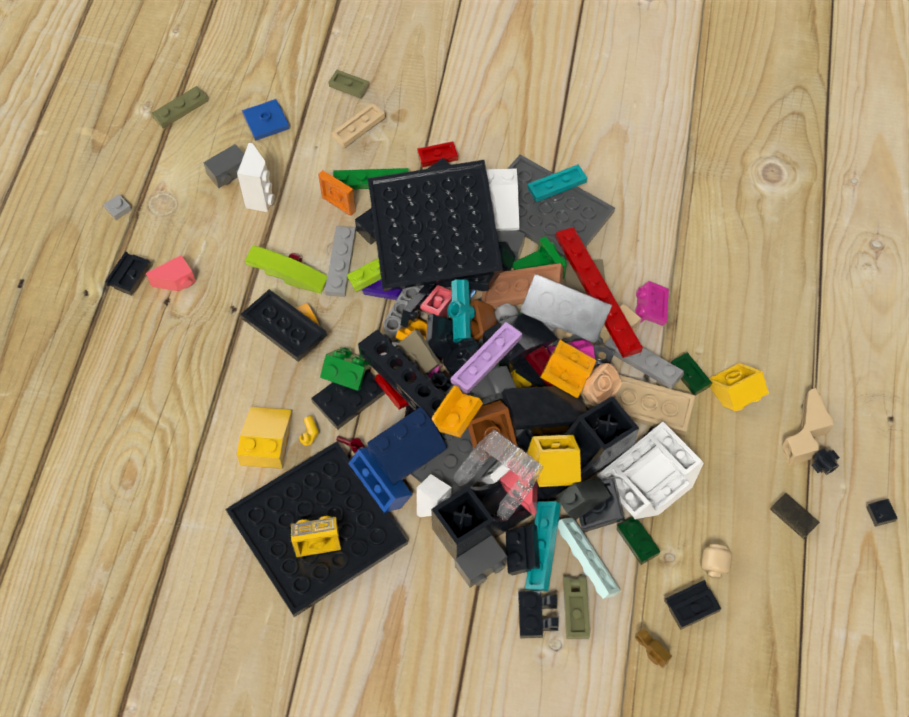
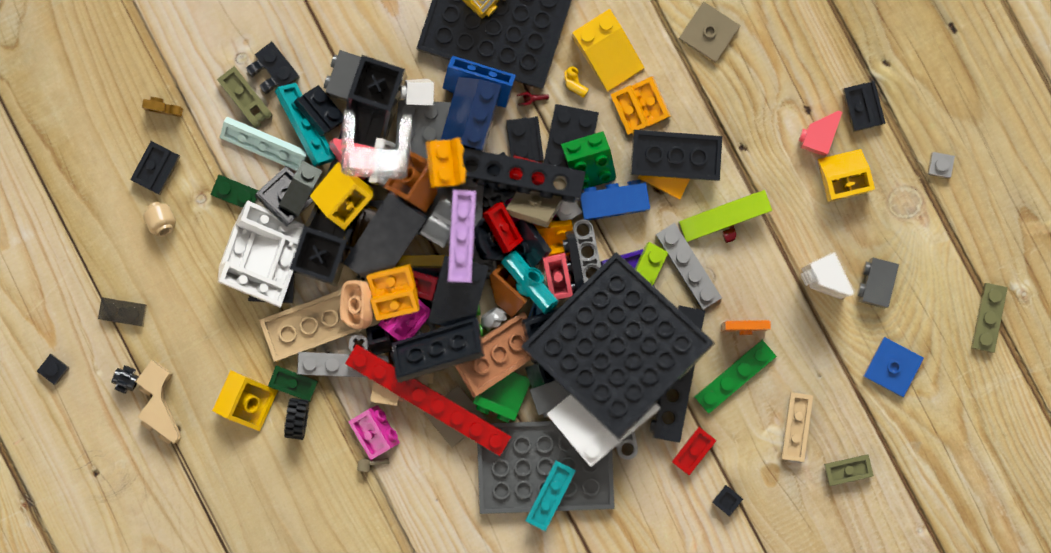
camera: 140 degrees right, 25 degrees up
none -> black tyre [284,398,309,440]
none -> light grey bush [349,335,369,352]
none -> dark tan hand [357,458,389,472]
none -> red plate [482,202,523,253]
none -> black plate [506,116,544,161]
none -> blue brick [580,180,650,221]
none -> light orange slope [610,76,671,135]
none -> dark tan plate [679,1,740,63]
none -> black plate [712,485,743,516]
none -> yellow slope [817,149,875,202]

